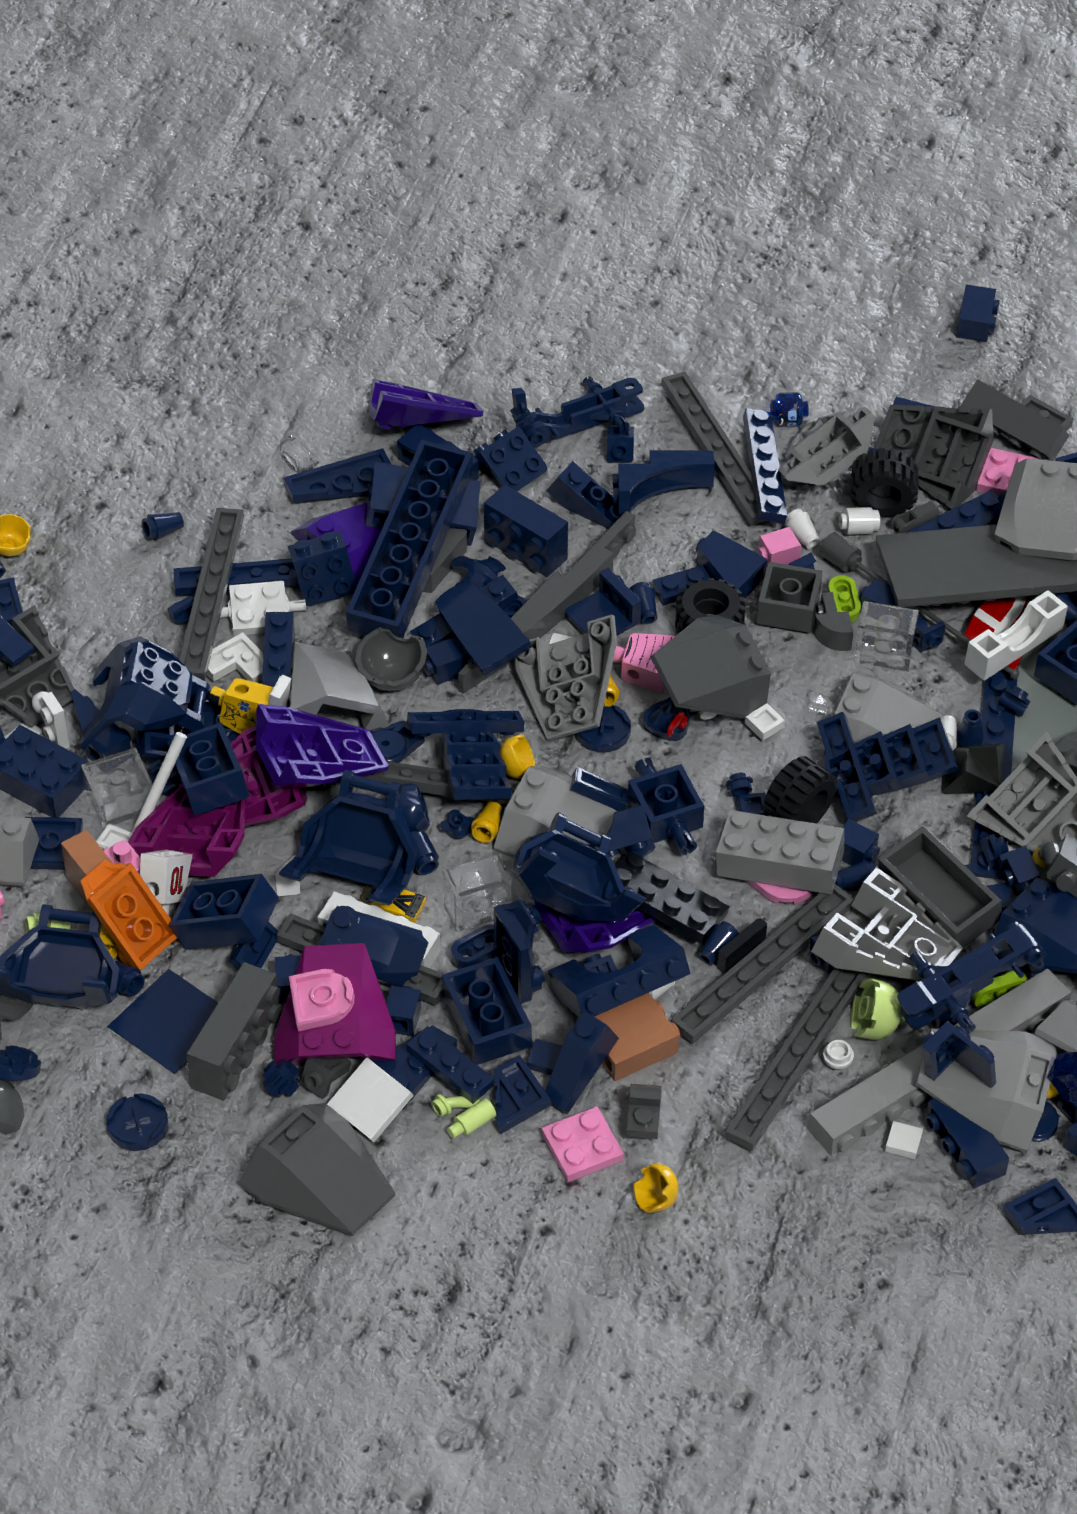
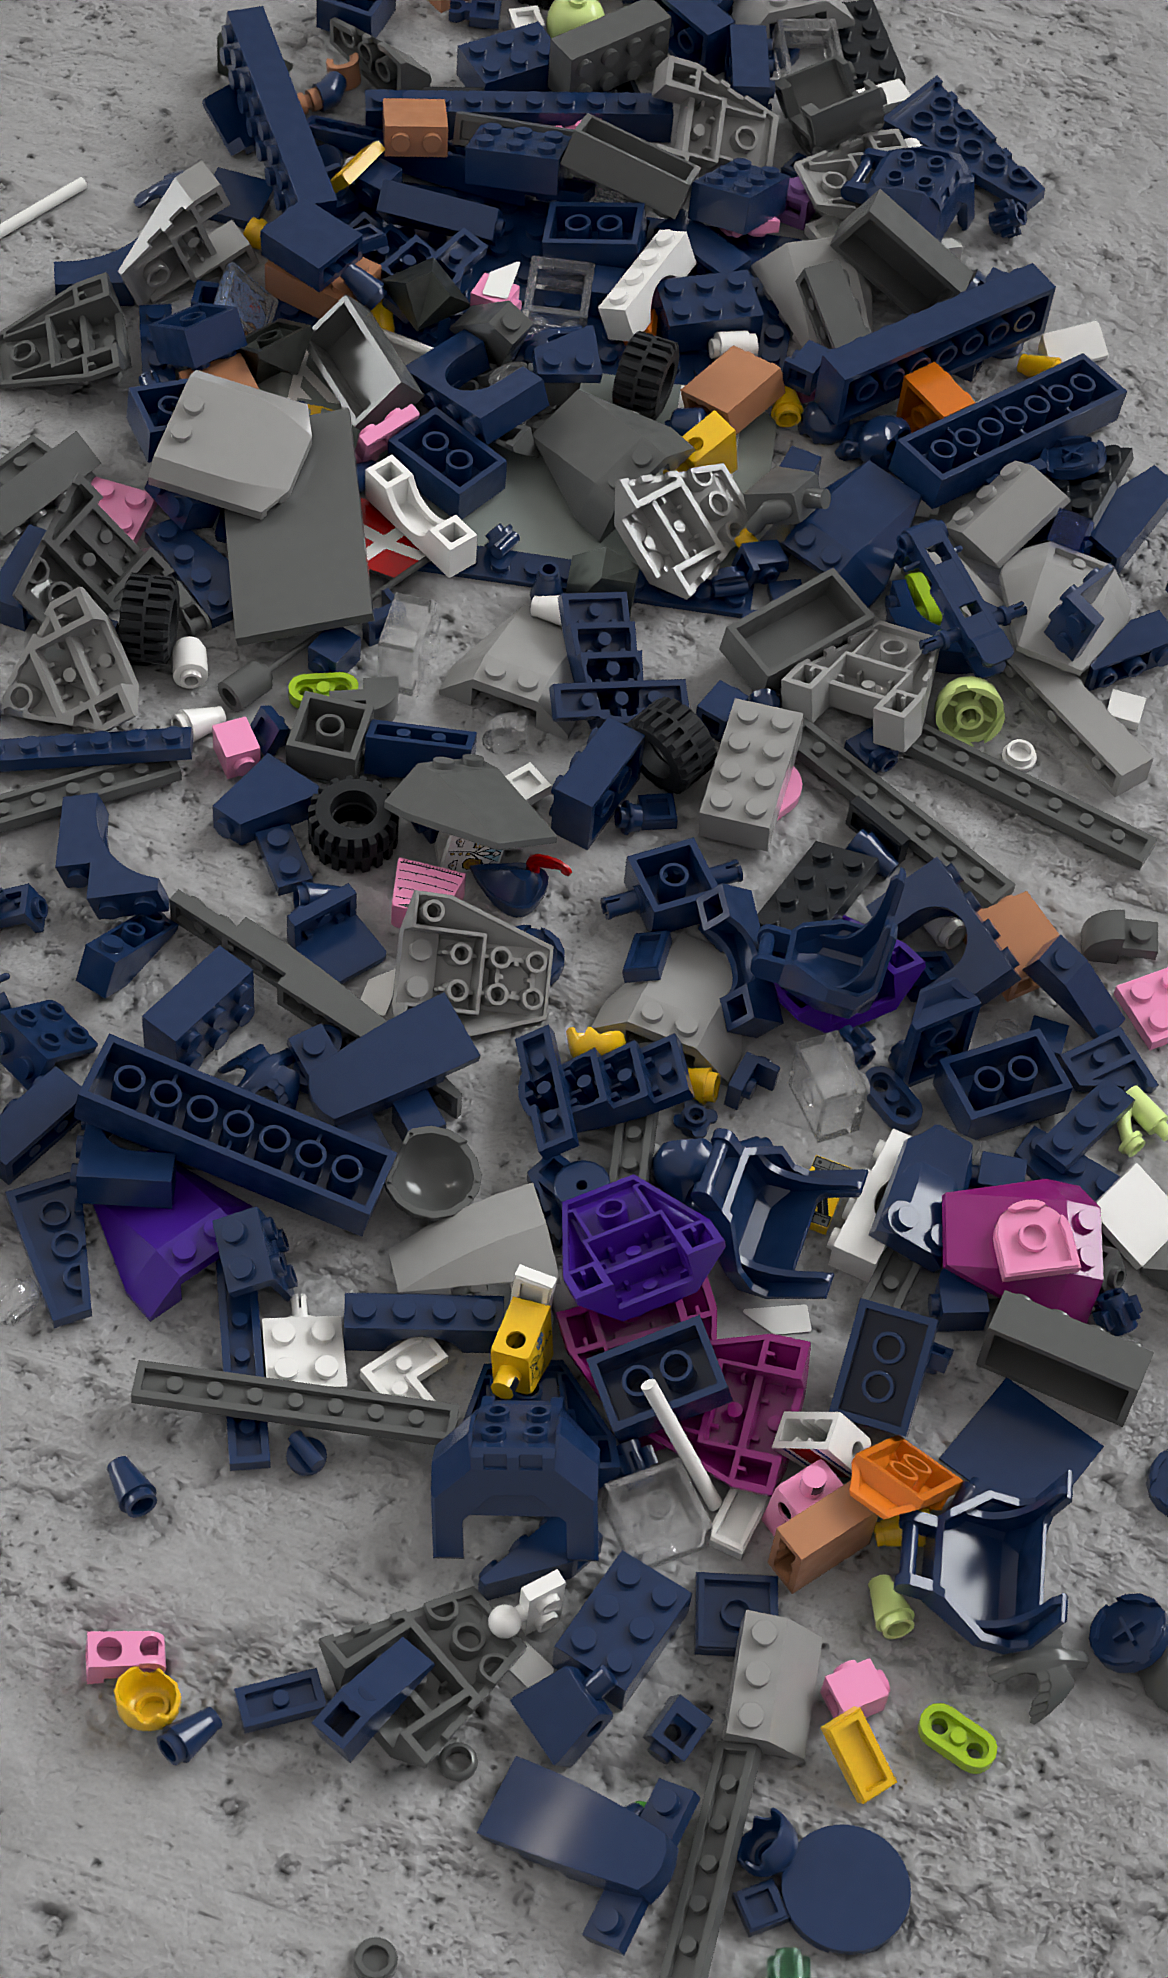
camera: 95 degrees left, 5 degrees up
none -> bright pink leg [85,1631,166,1684]
none -> dark blue brick [364,719,477,778]
none -> dark blue brick [549,717,645,851]
none -> dark blue bracket [724,1051,780,1110]

